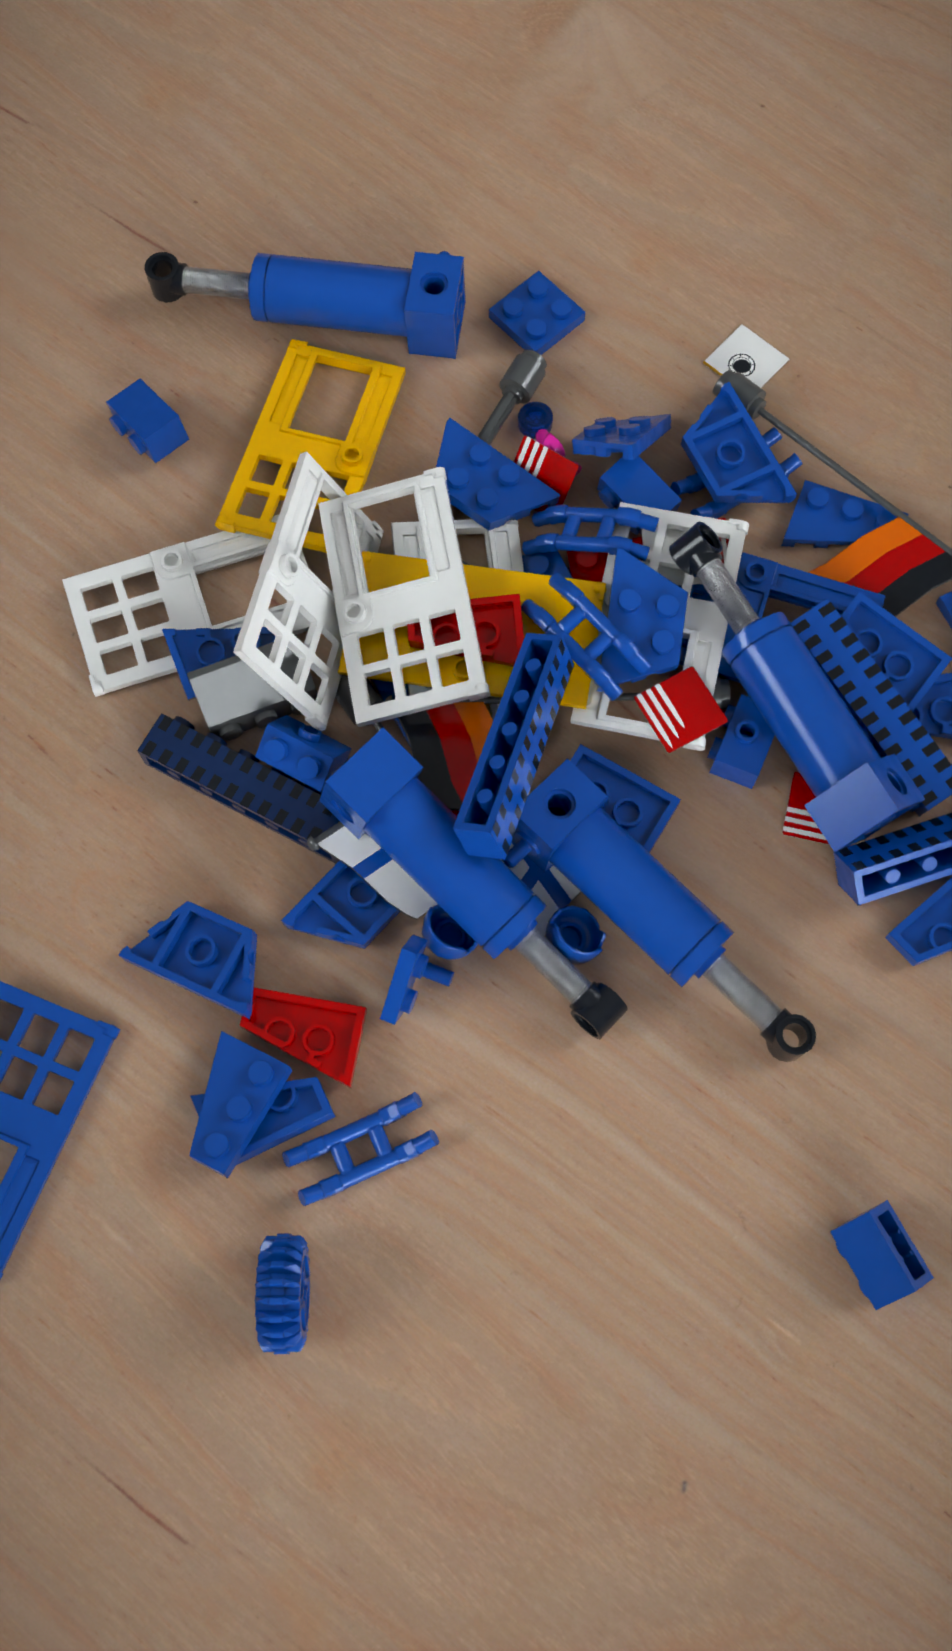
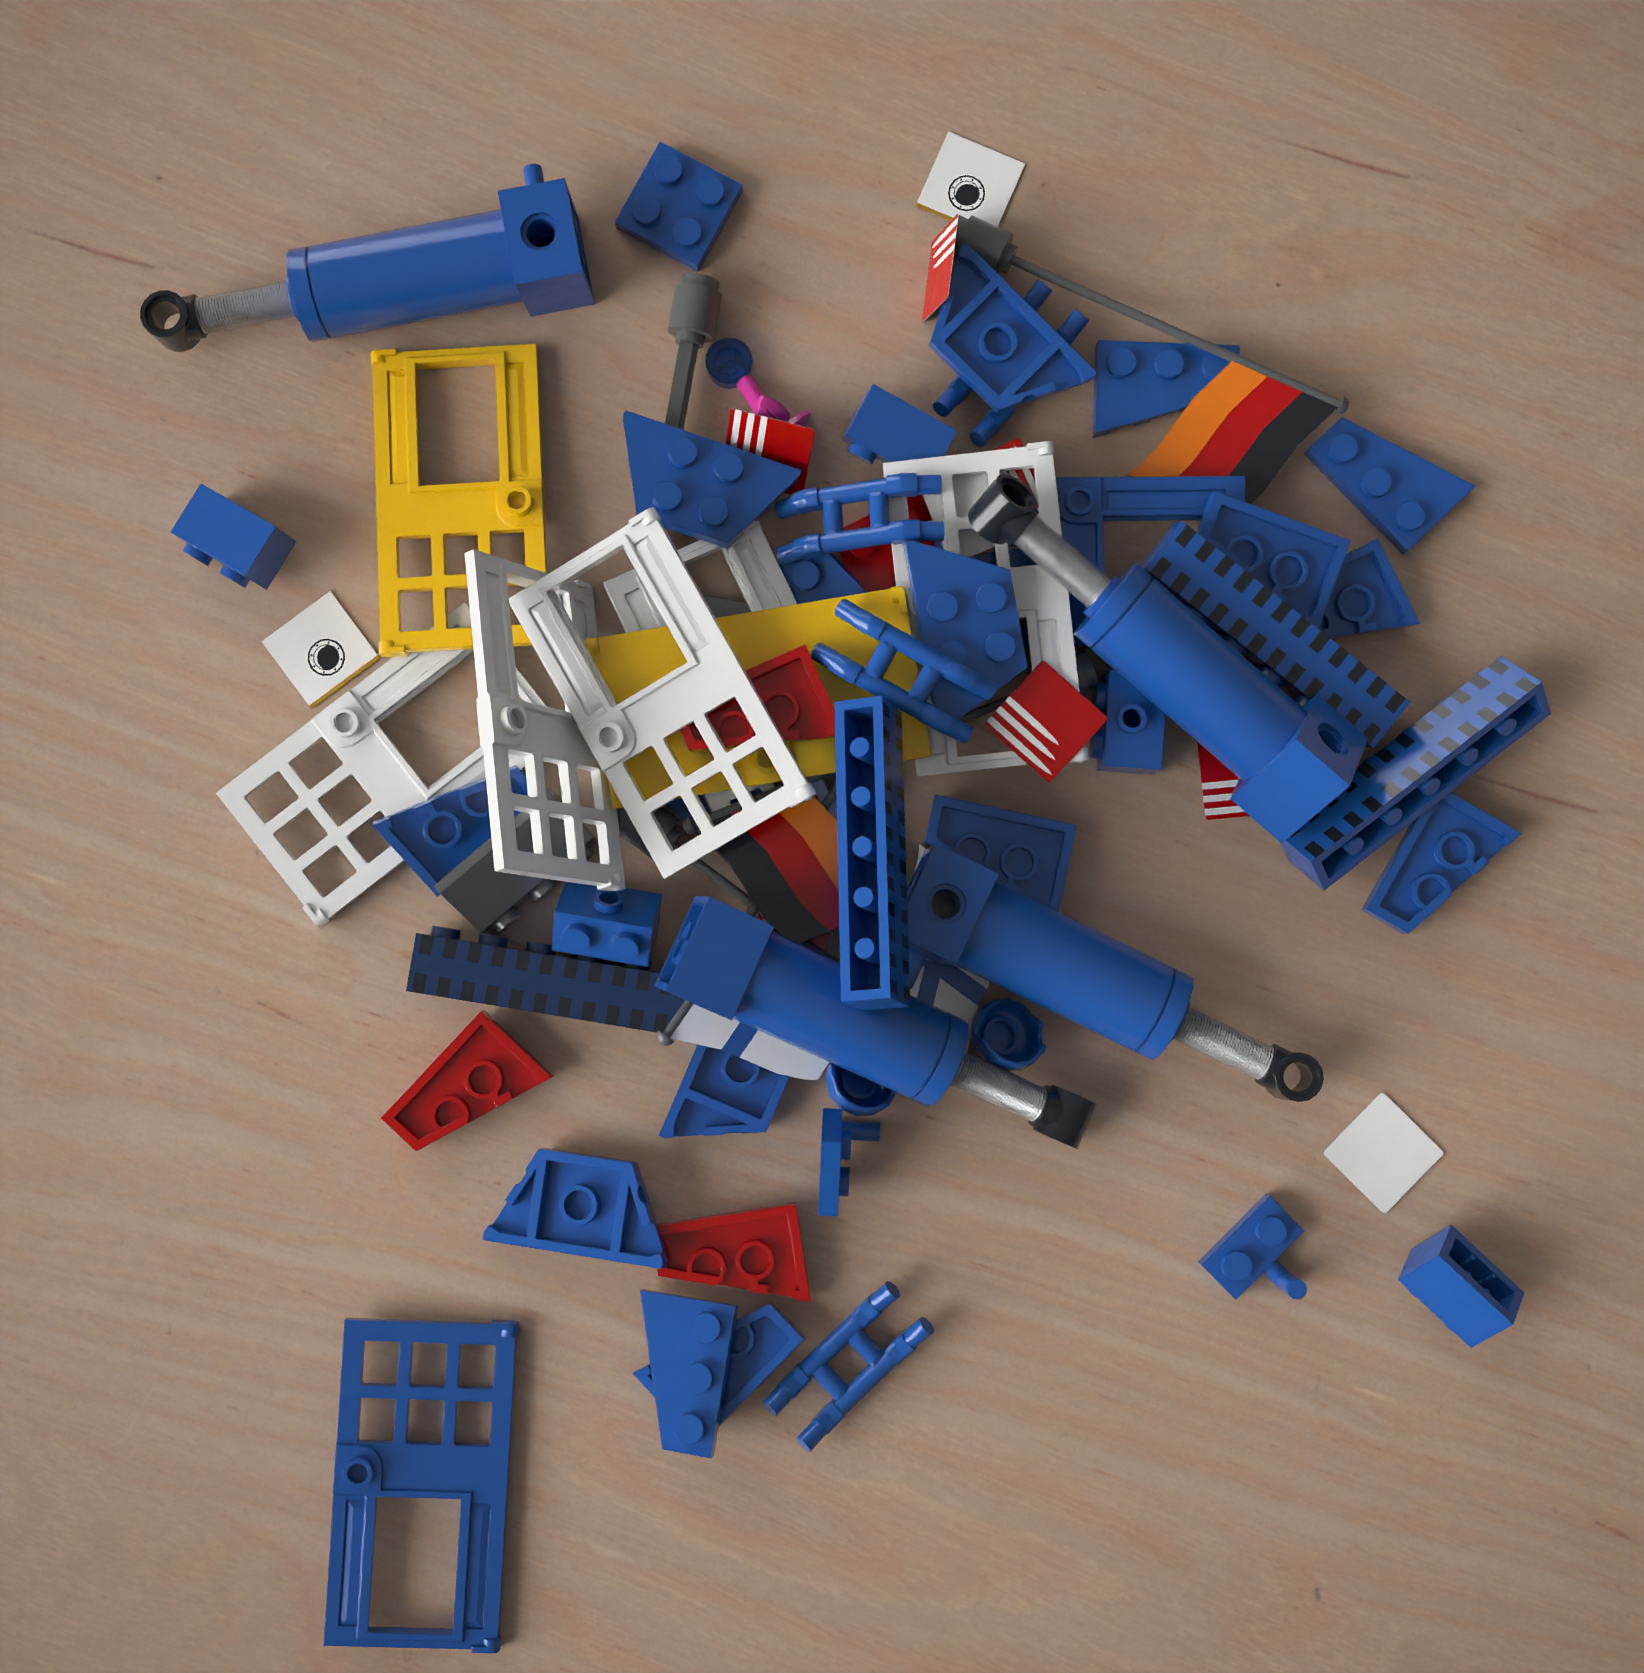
camera: 20 degrees left, 15 degrees up
blue gear [254,1233,311,1355] -> none
blue wing [572,414,672,460] -> none
none -> white sticker [261,591,380,709]
none -> red wing [381,1010,554,1151]
none -> sticker [922,214,959,322]
none -> blue plate [1198,1194,1307,1300]
none -> white sticker [1324,1093,1443,1213]

